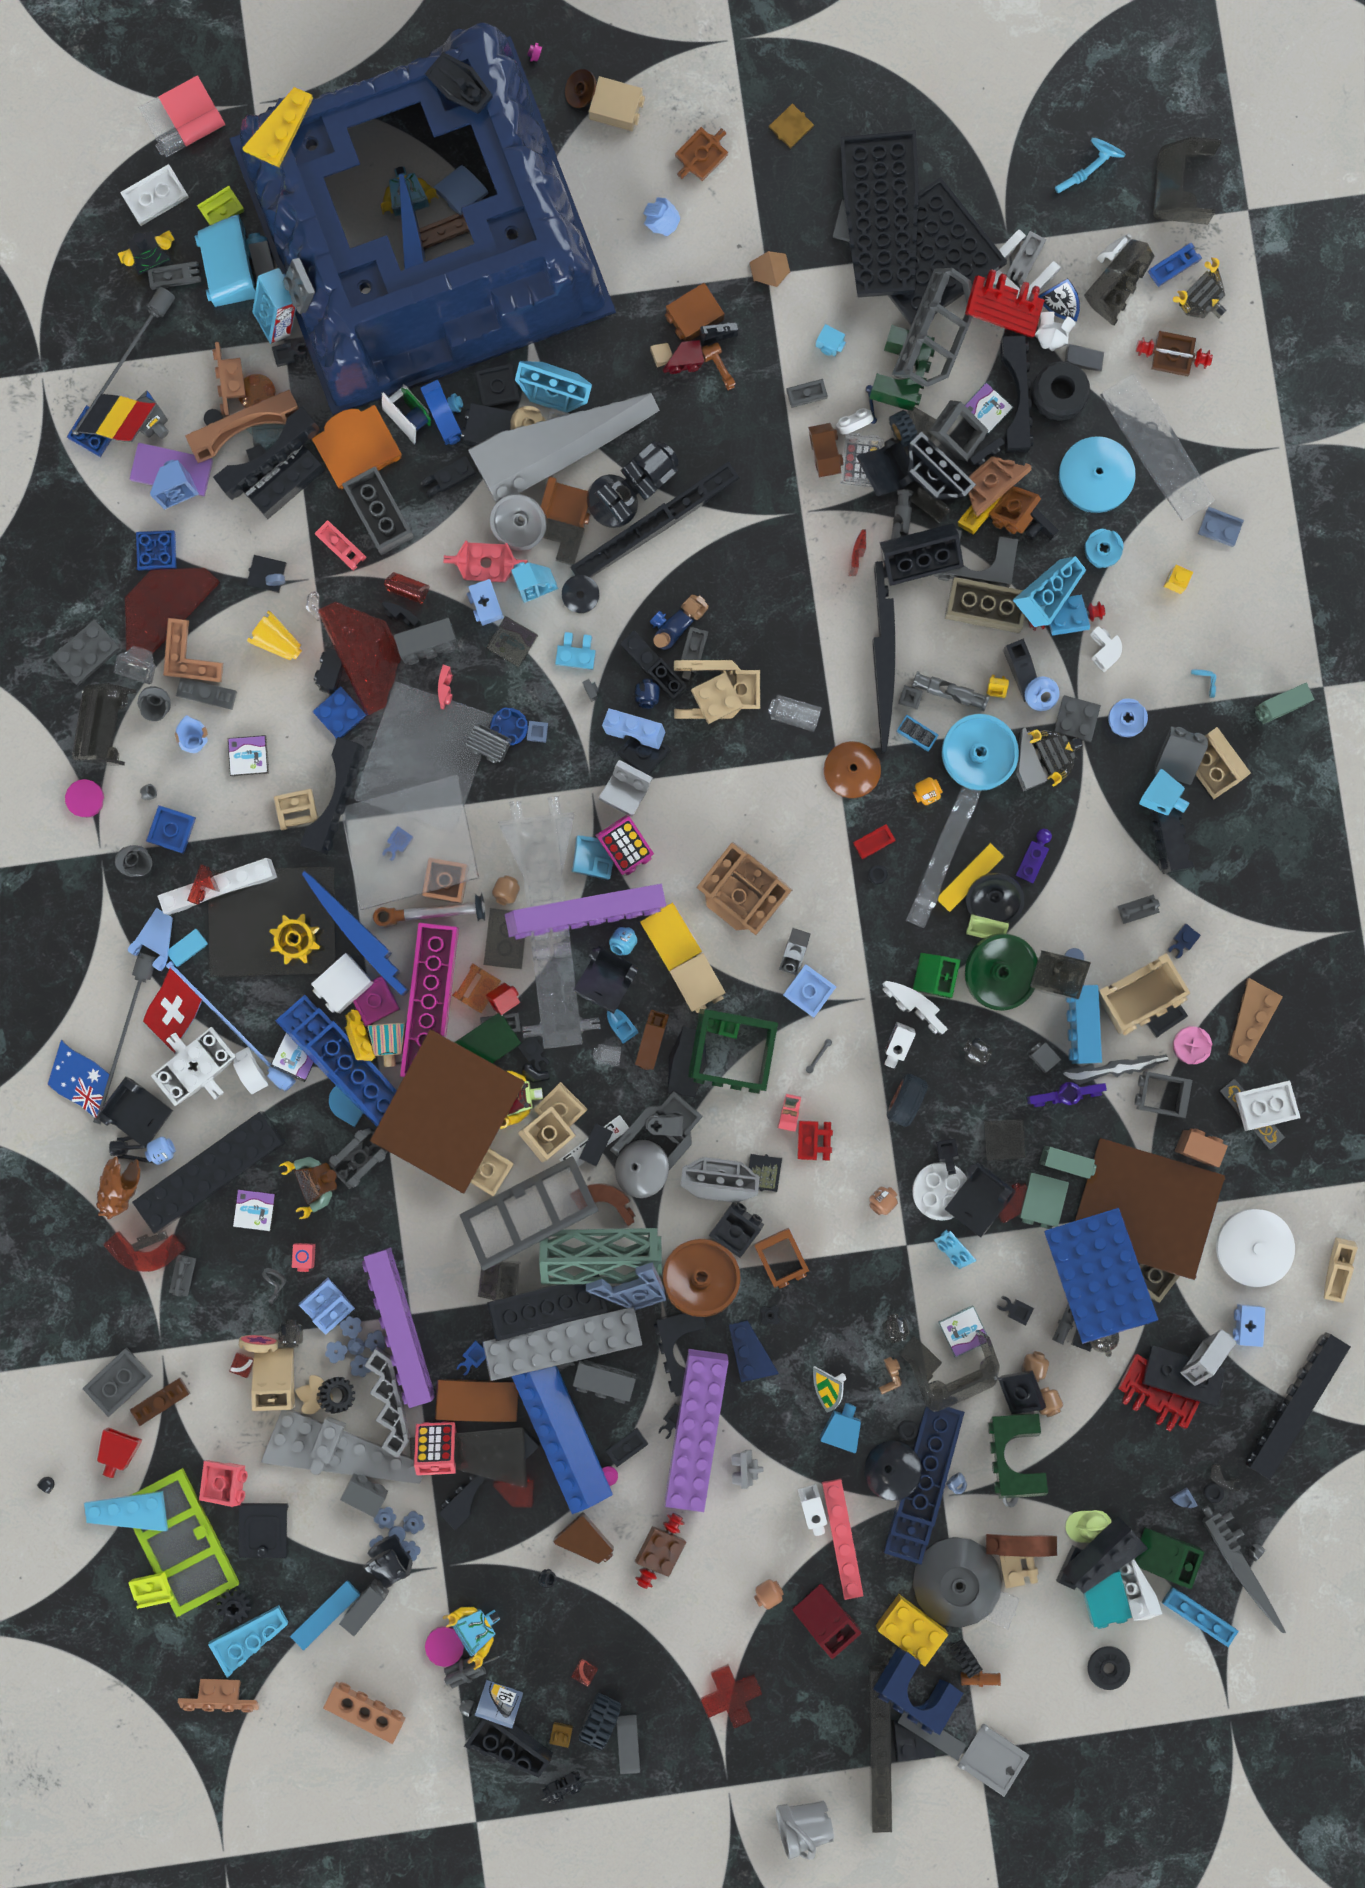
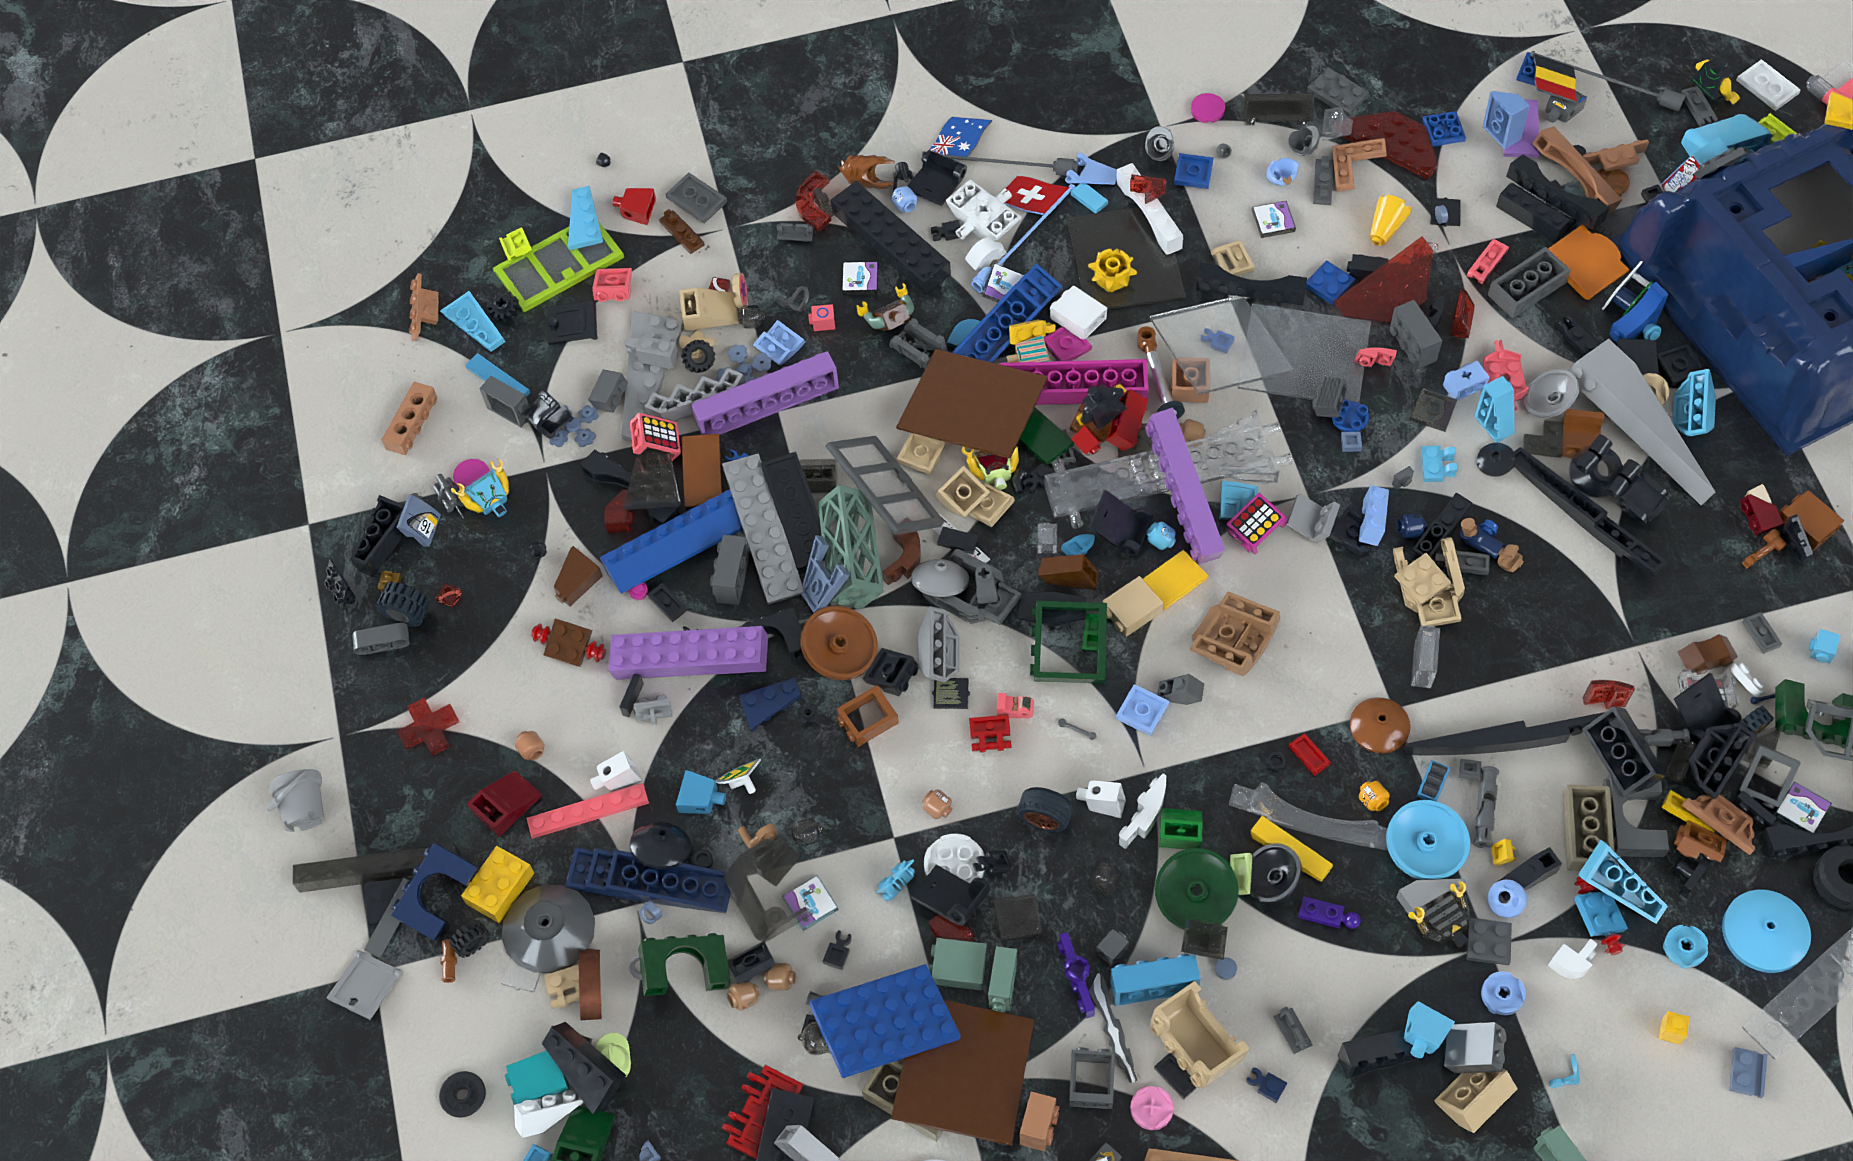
camera: 90 degrees right, 25 degrees down
blue slope [302,871,409,996] -> none
none -> black tile [619,674,644,717]
none -> black plate [931,220,962,241]
none -> black torso [1076,384,1127,430]
none -> red brick [1106,389,1148,451]

